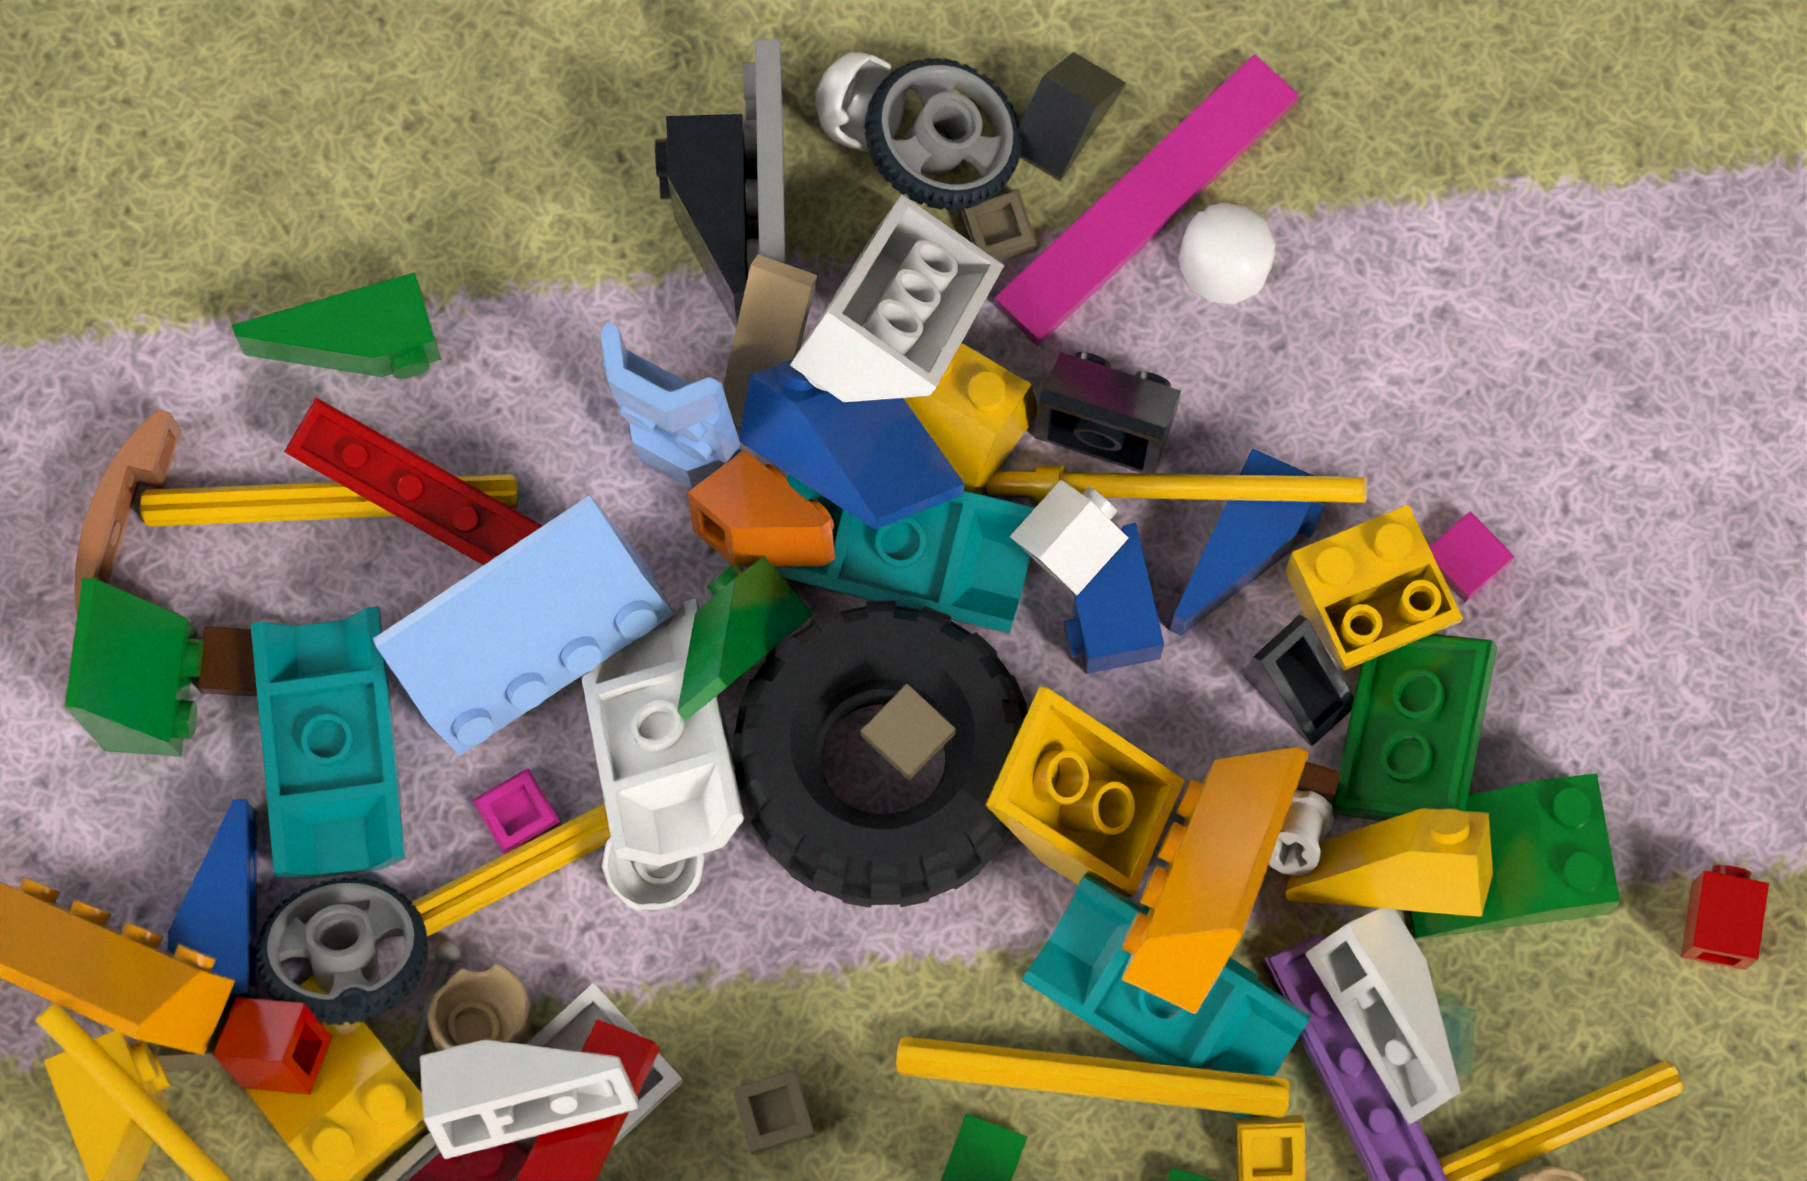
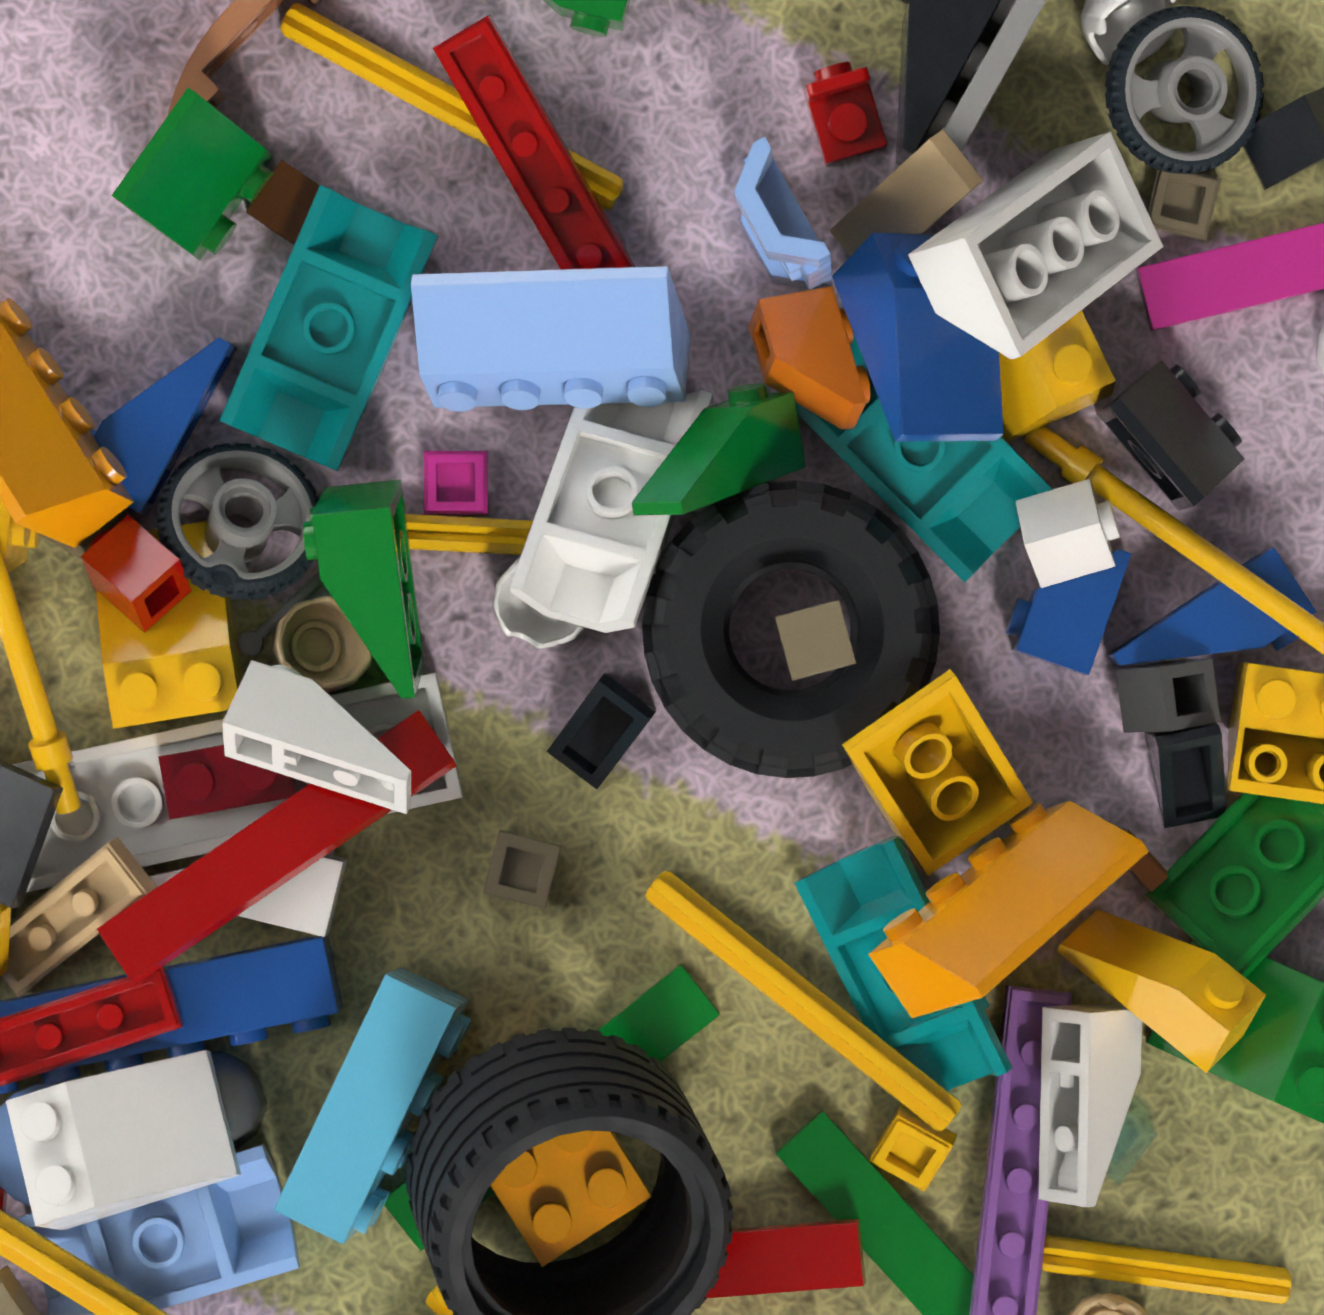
camera: 30 degrees right, 15 degrees up
white bush [1269,789,1334,876] -> none
none -> green slope [303,479,425,699]
none -> black slope [546,673,656,789]
none -> red bracket [804,62,887,166]
none -> dark grey brick [1115,658,1221,733]

